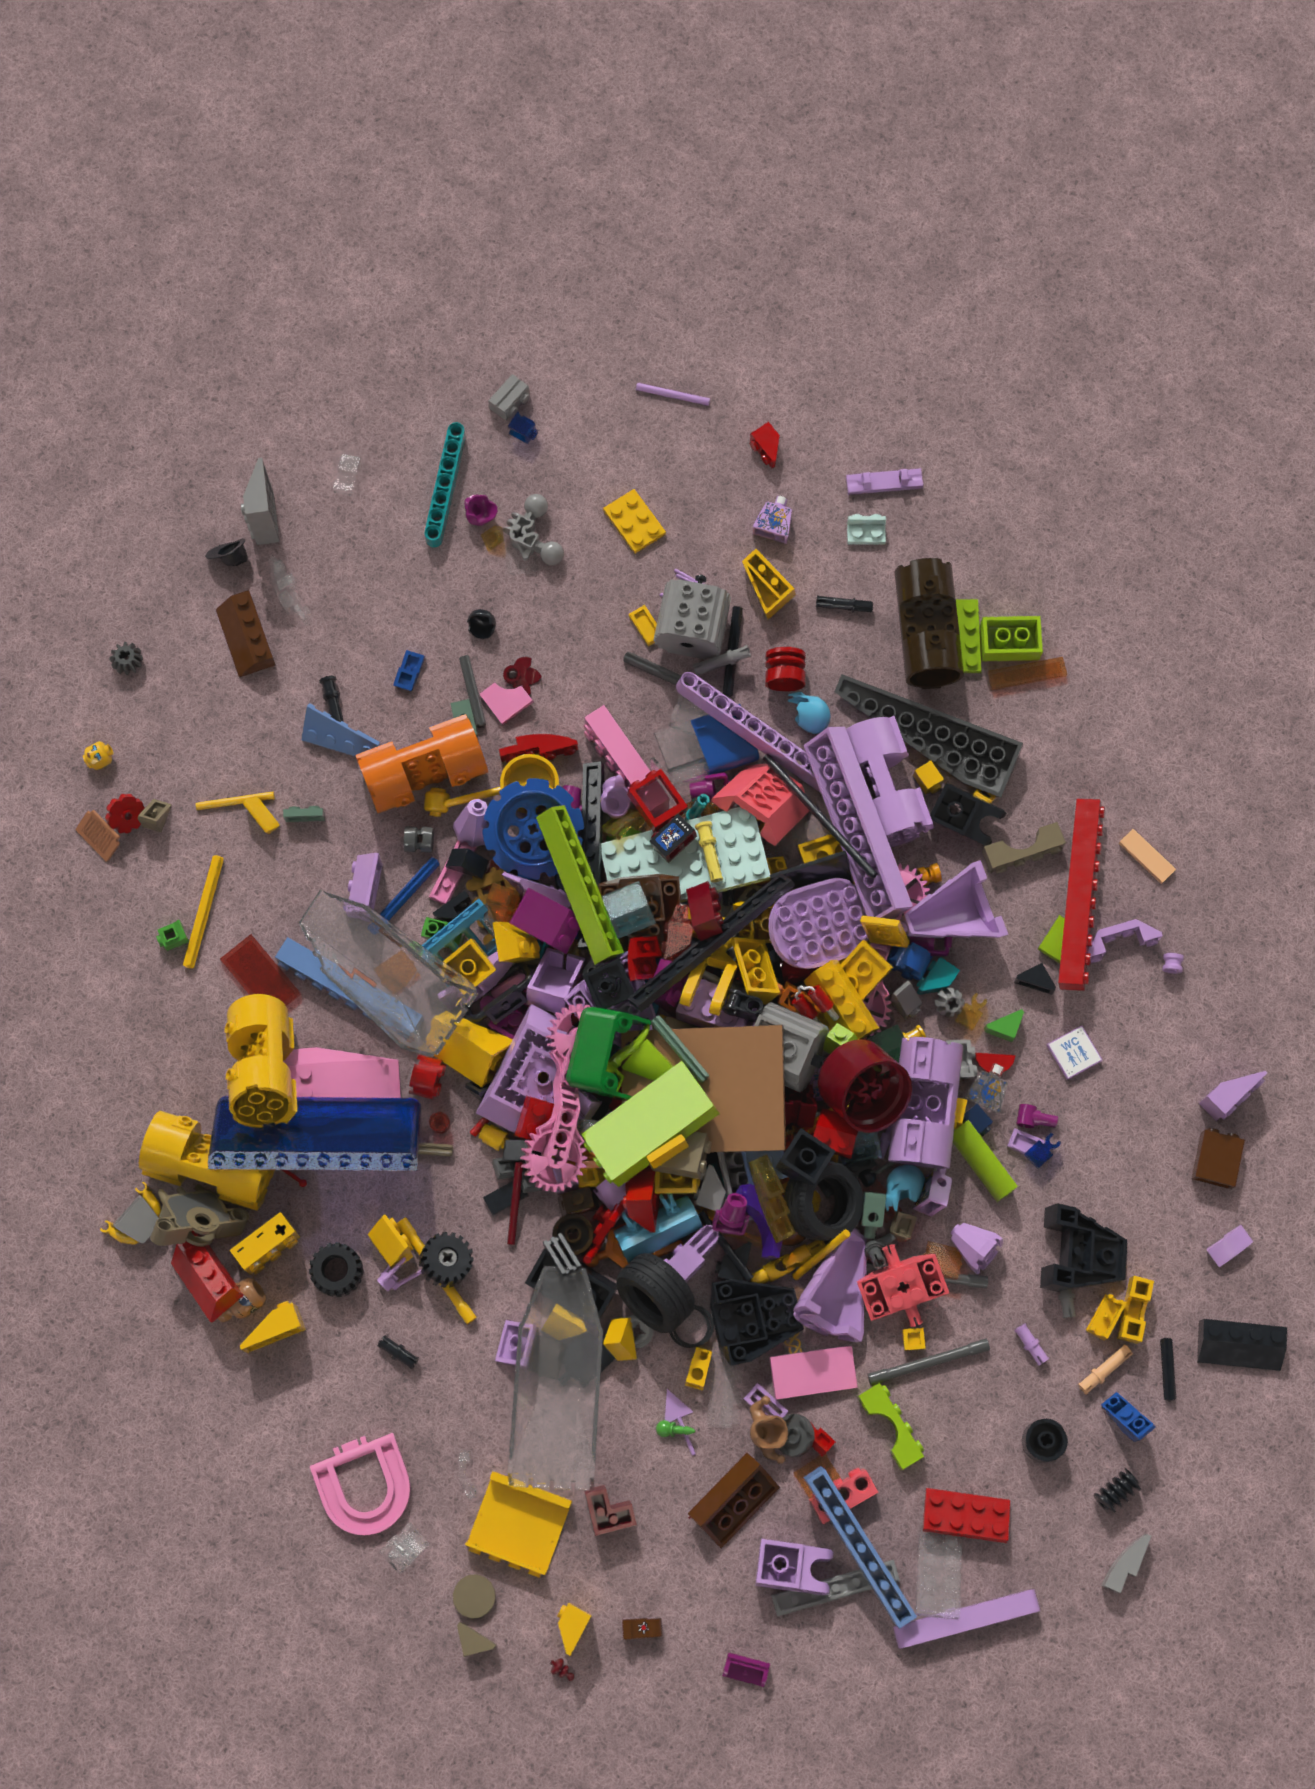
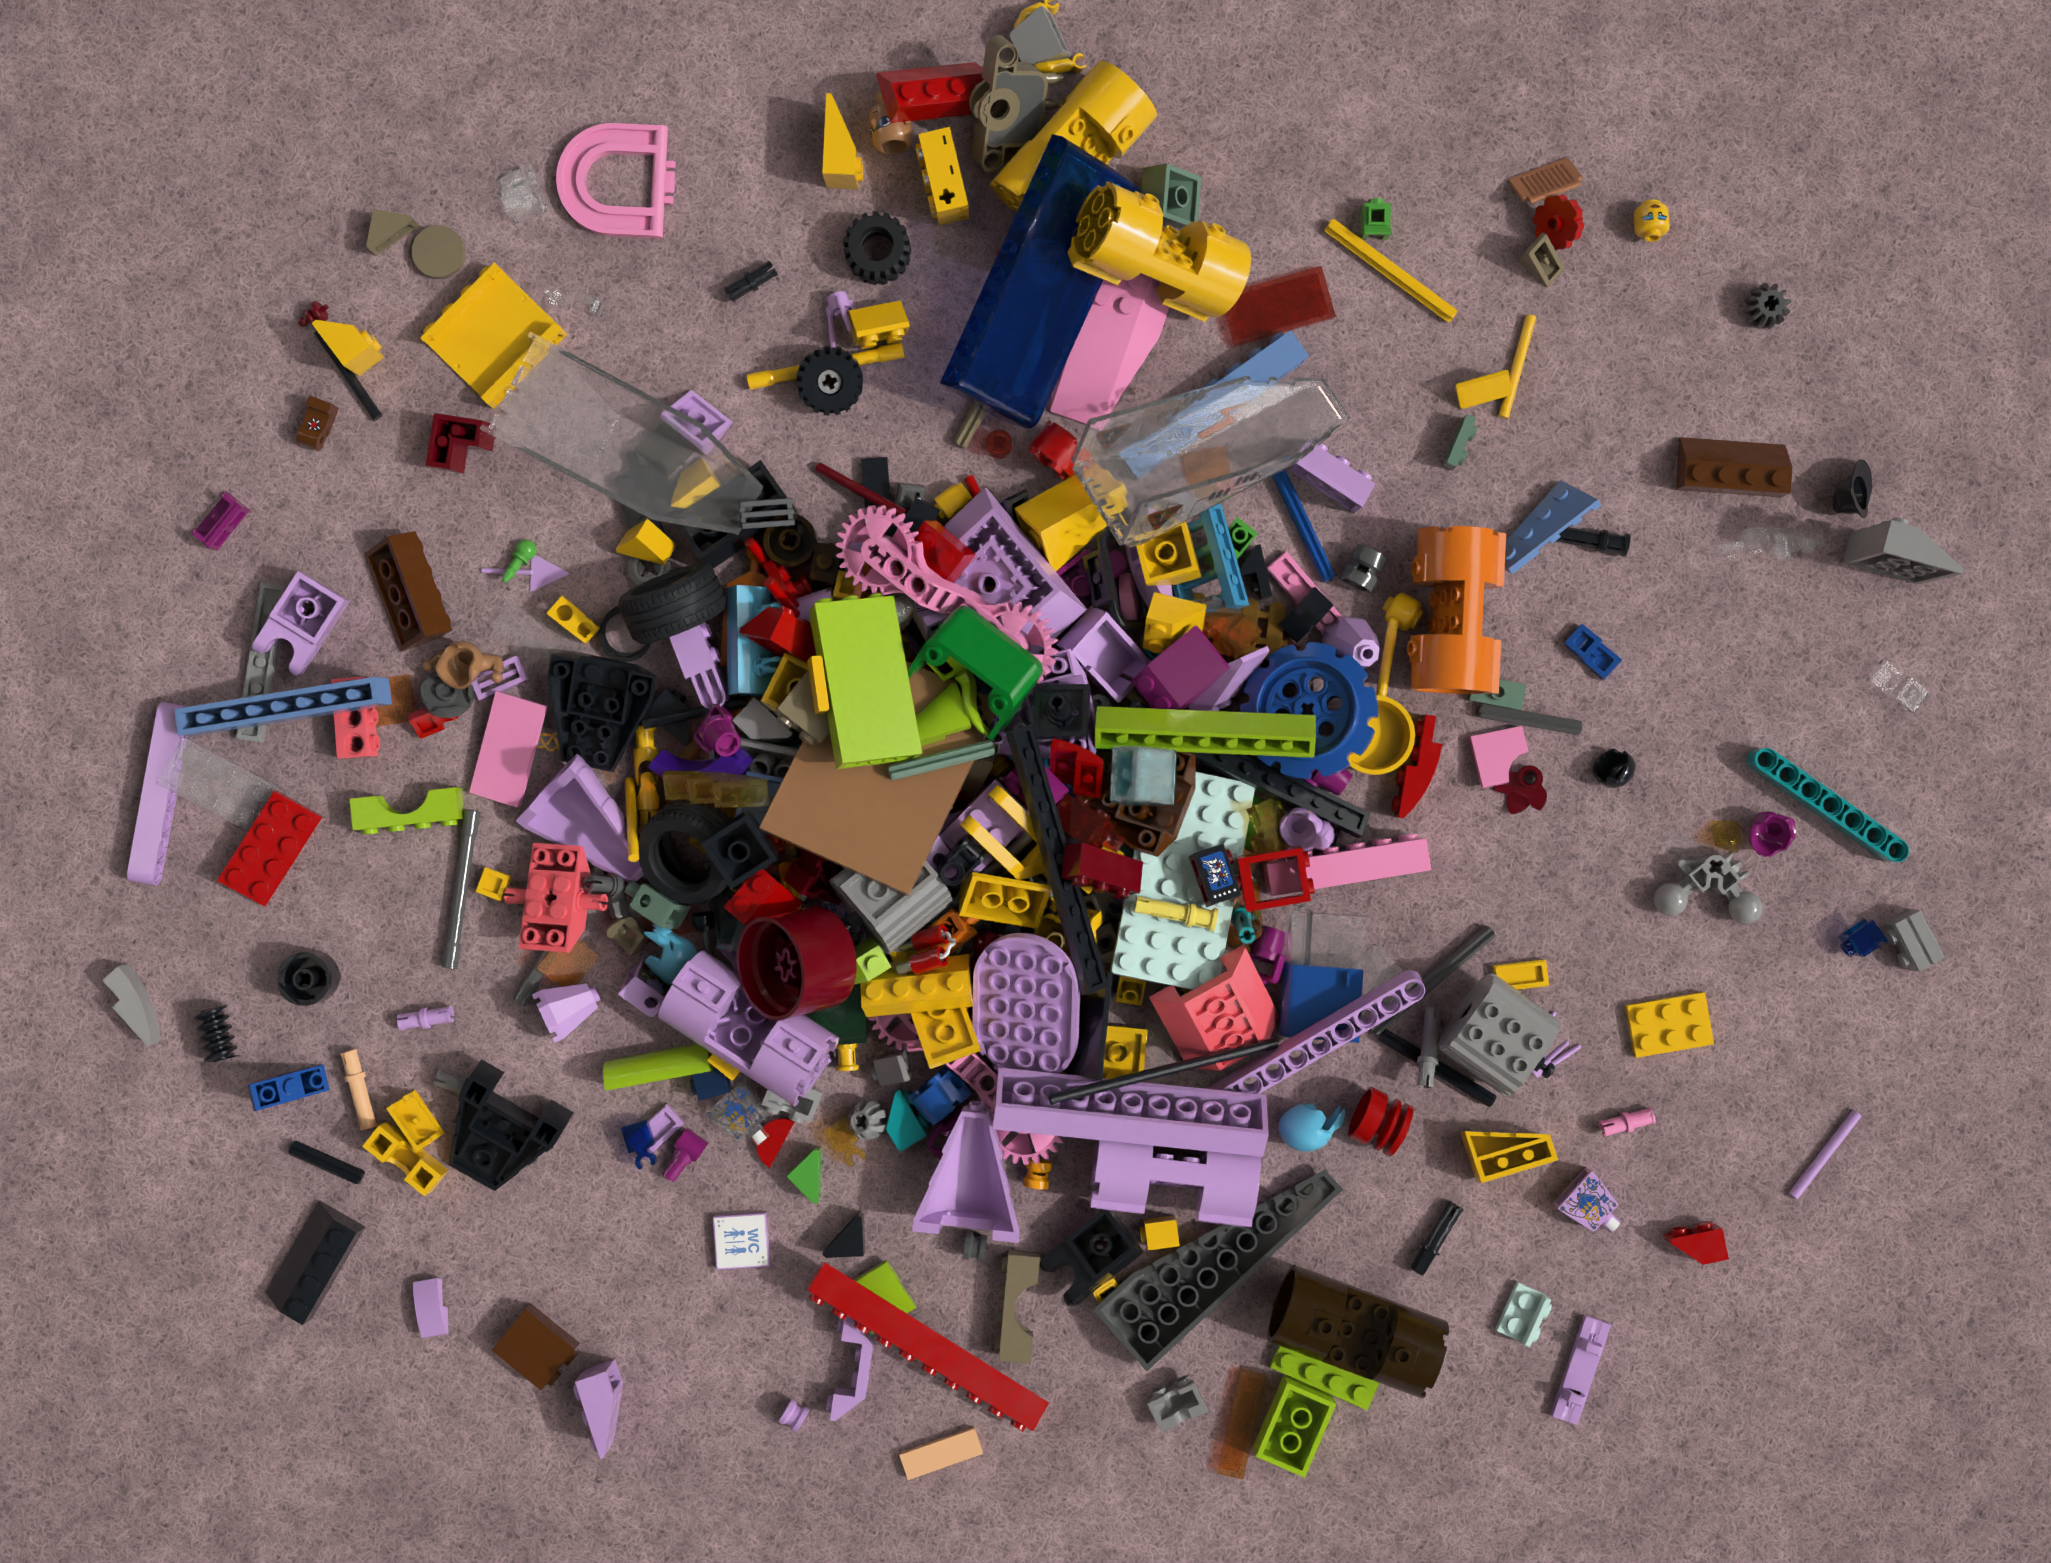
camera: 115 degrees right, 15 degrees up
yellow tile [860,915,910,948] -> none
none -> black bar [314,331,383,421]
none -> dark grey wheel [962,1232,987,1262]
none -> sand green slope [1141,163,1201,229]
none -> light grey cylinder [1147,1375,1209,1432]
none -> bright pink pin [1598,1107,1656,1137]

